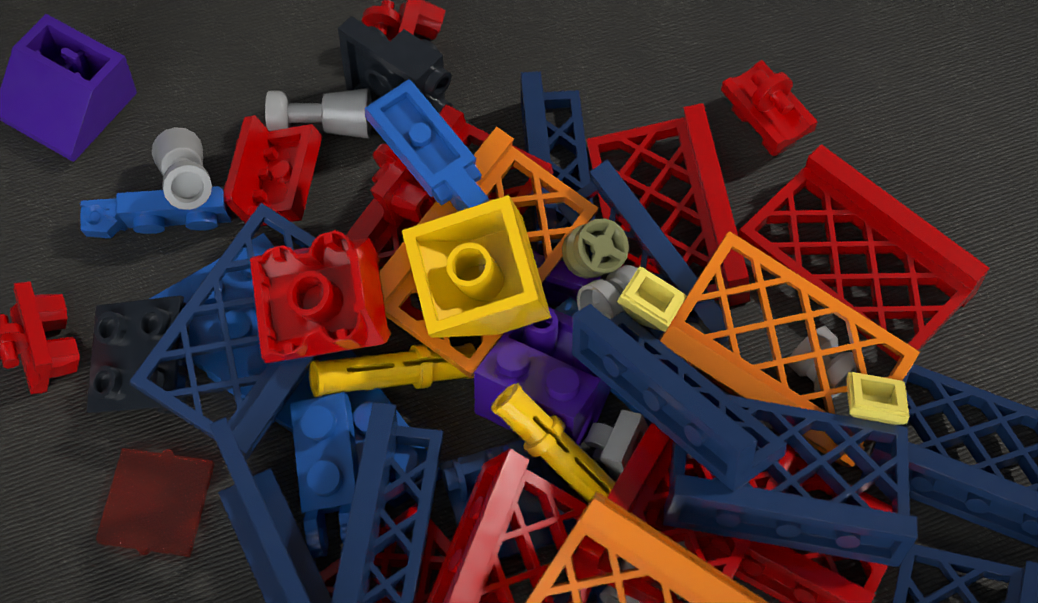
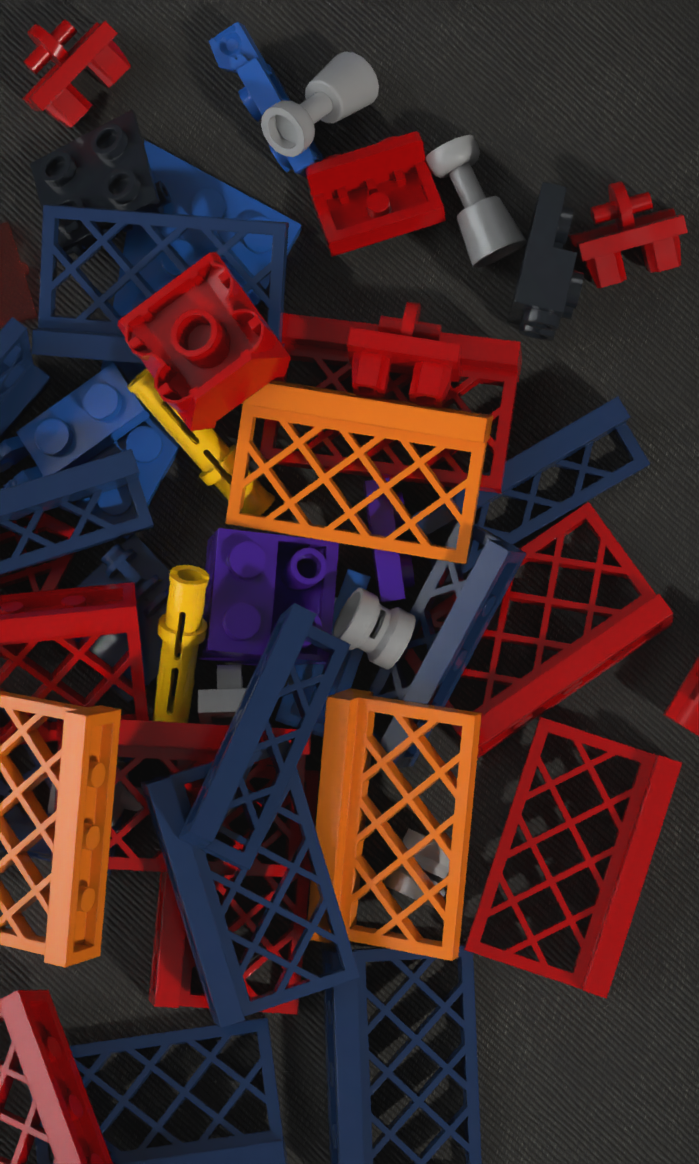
camera: 65 degrees right, 25 degrees up
blue hinge [364,79,489,212] -> none
yellow slope [402,195,551,338] -> none
olive wheel [562,218,629,279] -> none
light yellow slope [617,266,687,332] -> none
light yellow slope [846,372,909,425] -> none

